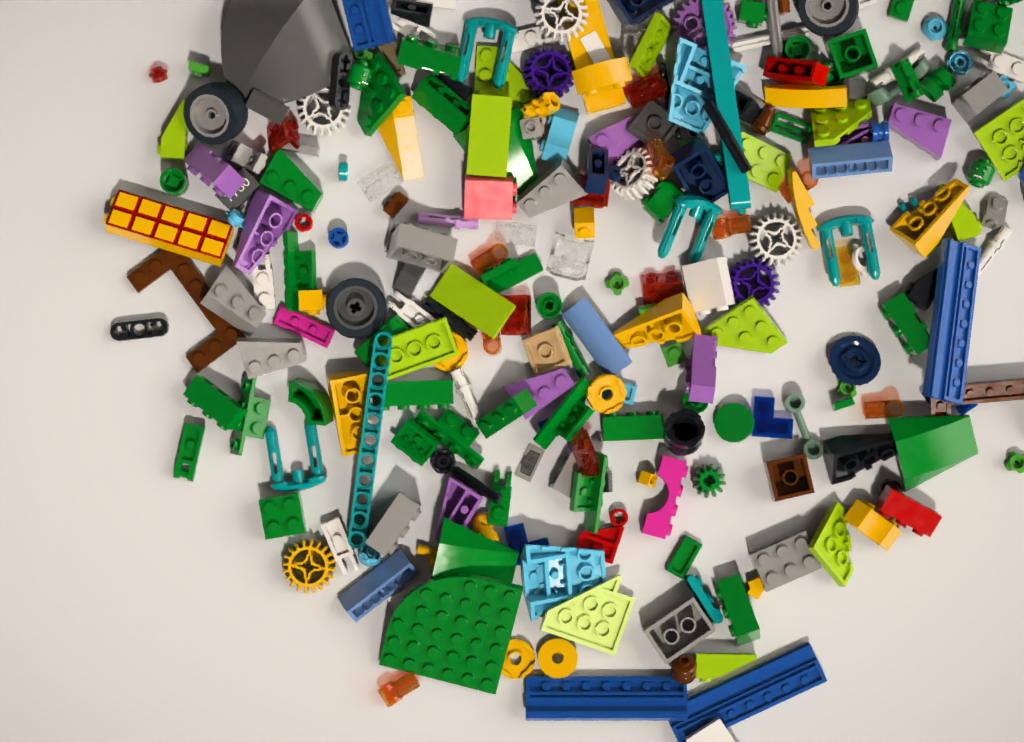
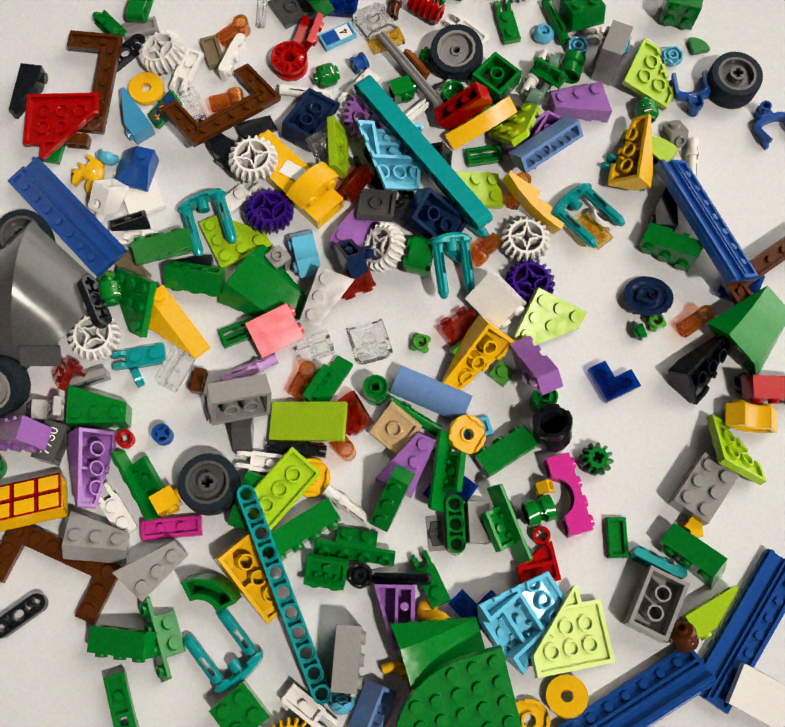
camera: 35 degrees left, 15 degrees down
medium azure plate [225,209,245,228] -> none
lime tile [466,94,513,178] -> none
yellow animal [520,92,560,119] -> none
clear red bracket [569,429,601,477] -> none
yellow brick [574,207,595,239] -> none
clear orange piece [646,138,675,180] -> none
black axle [703,100,752,174] -> none
green tile [714,403,754,443] -> none
reddish brown cone [751,104,776,136] -> none
reddish brown brick [764,453,815,502] -> none
sand green piece [783,392,824,460] -> none
green tile [831,397,855,411] -> none
blue wheel [870,120,889,142] -> none
none -> teal hinge [111,343,167,371]
none -> green tile [218,316,254,349]
none -> green beam [444,494,466,556]
none -> green wheel [521,494,557,527]
none -> green plate [632,323,647,341]

